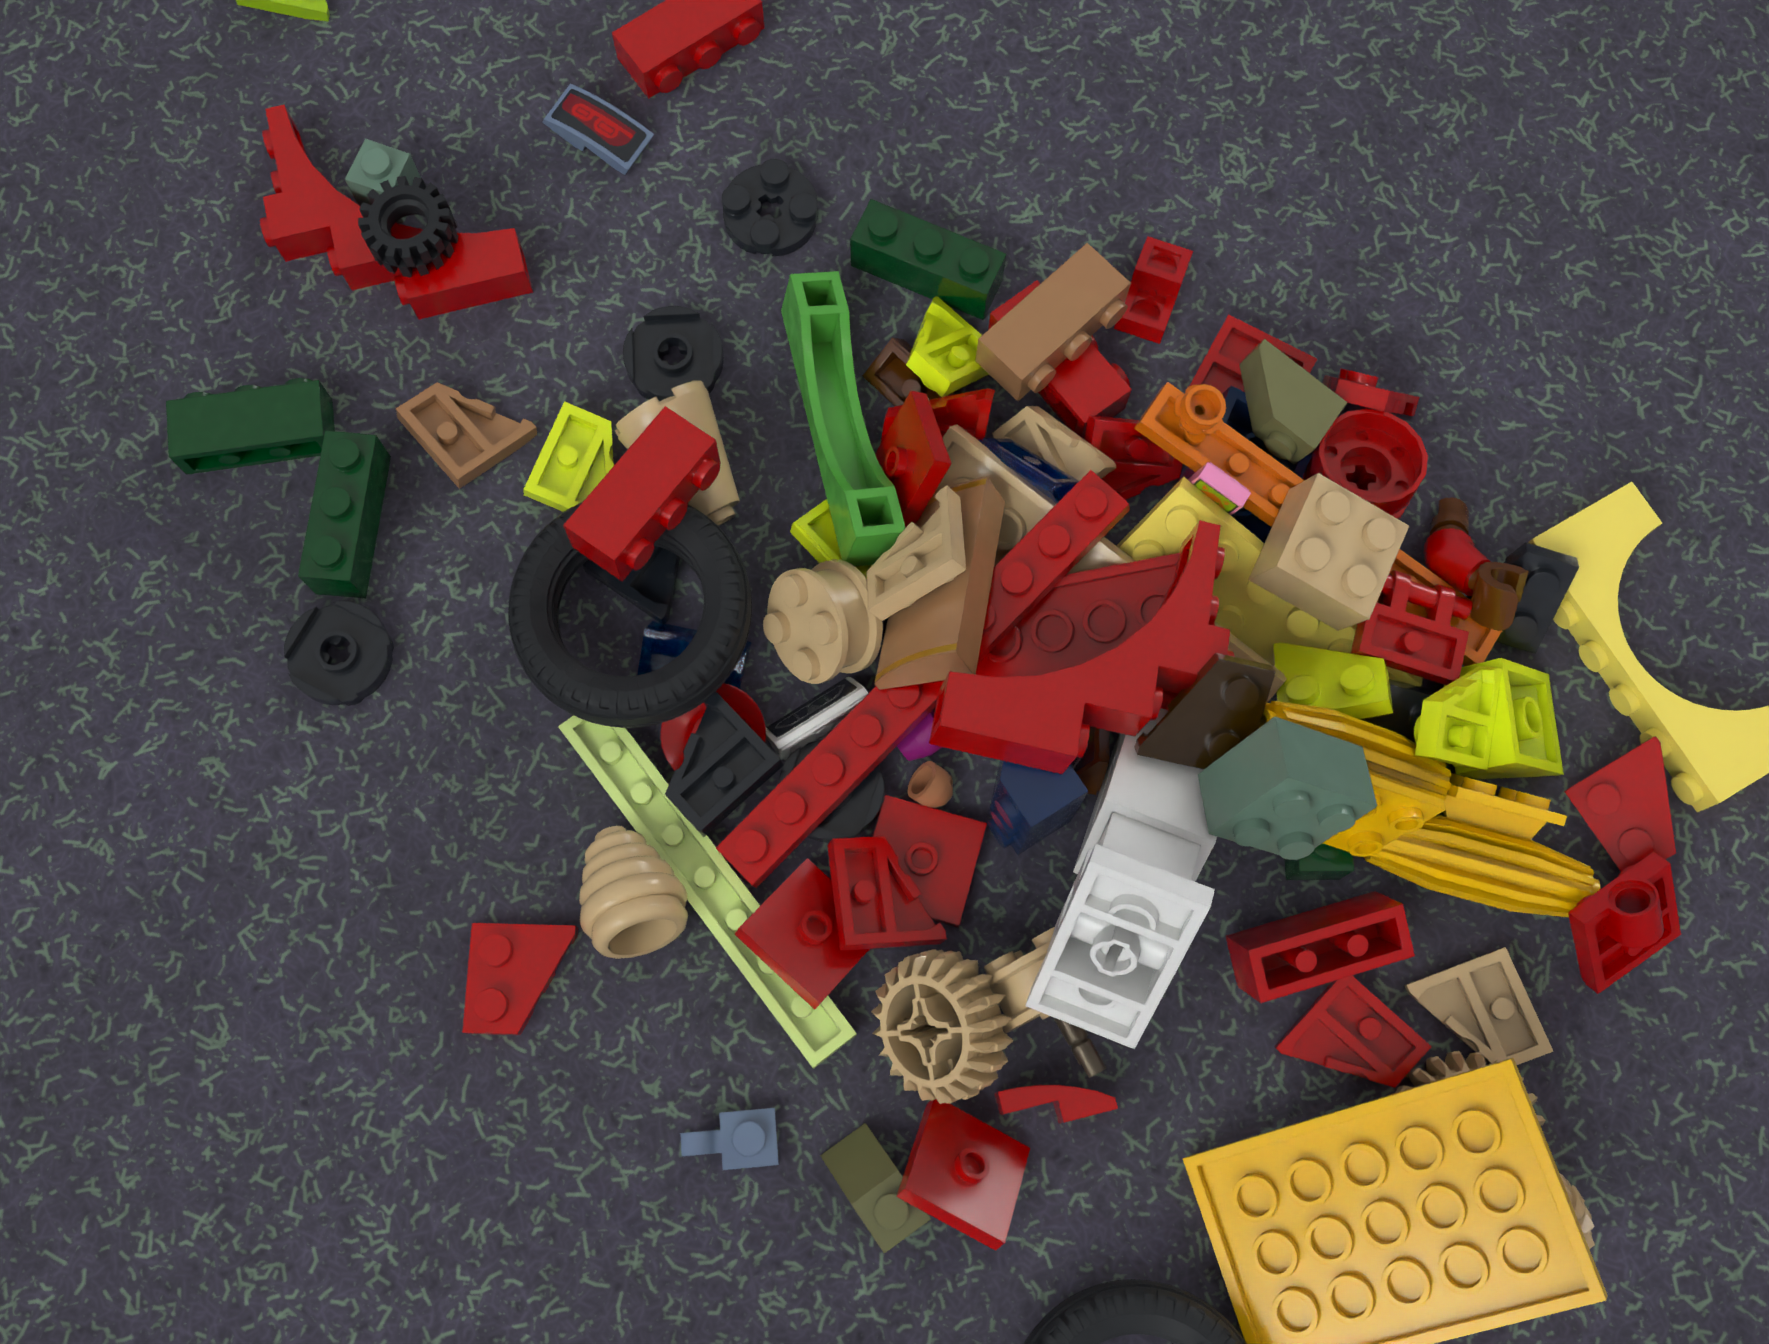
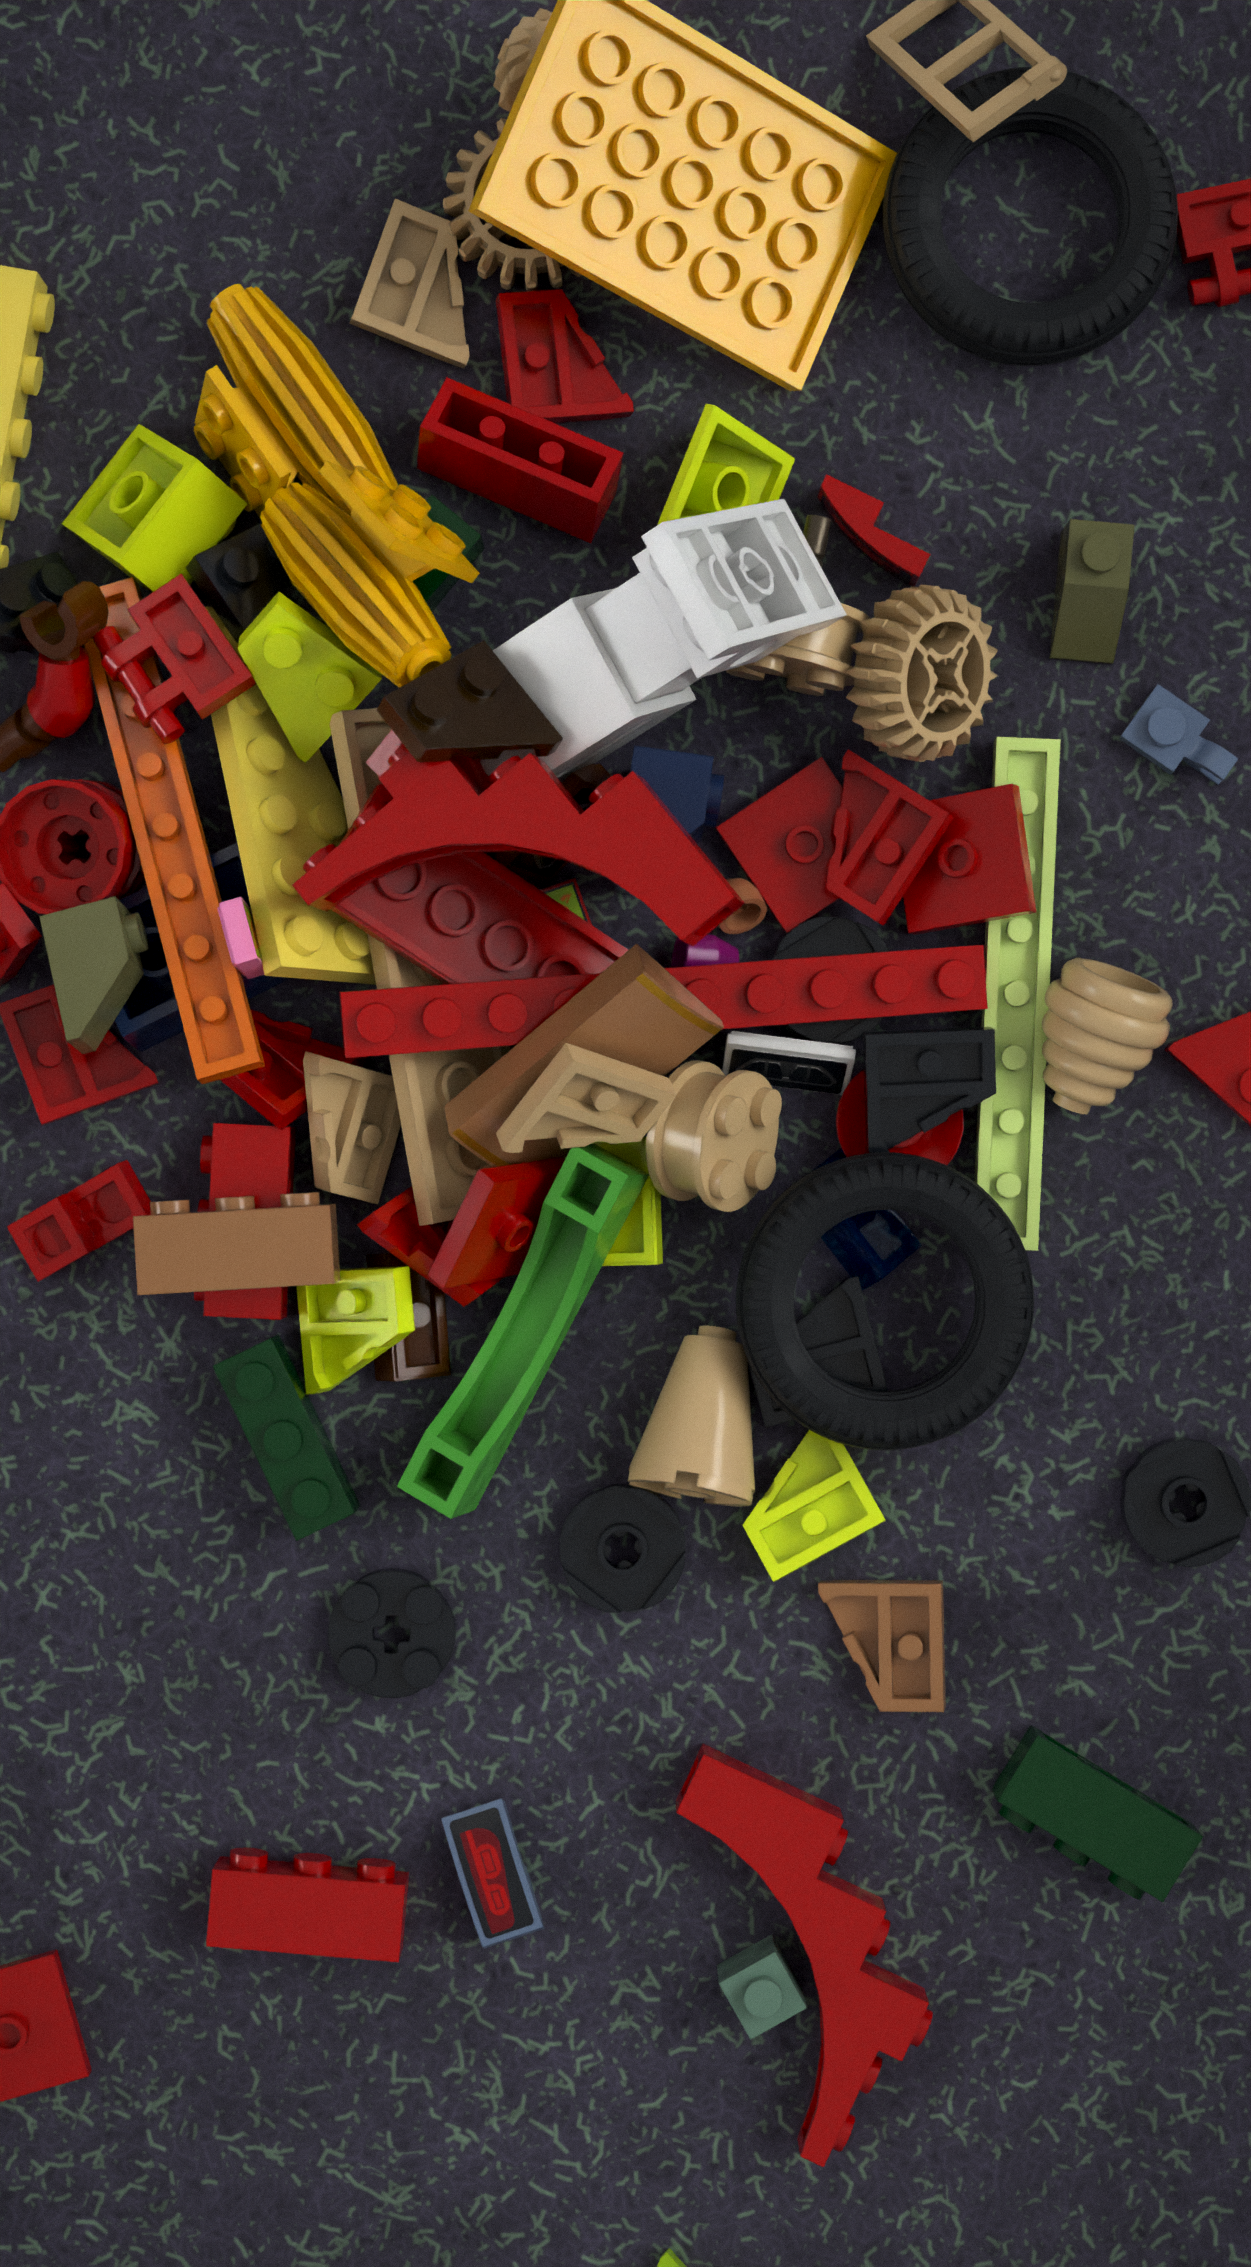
camera: 140 degrees left, 15 degrees up
dark green brick [298,430,391,599] -> none
black tyre [358,176,458,277] -> none
red brick [563,406,721,582] -> none
red plate [896,1099,1030,1251] -> none
clear blue slope [979,438,1079,503] -> none
orange plate [1174,384,1226,435] -> none
sand green brick [1198,717,1377,860] -> none
tan brick [1248,473,1409,631] -> none
neon yellow wing [1414,666,1502,770] -> none
red wing [1564,736,1676,872] -> none
red plate [1568,852,1681,994] -> none
none -> neon yellow slope [657,404,795,525]

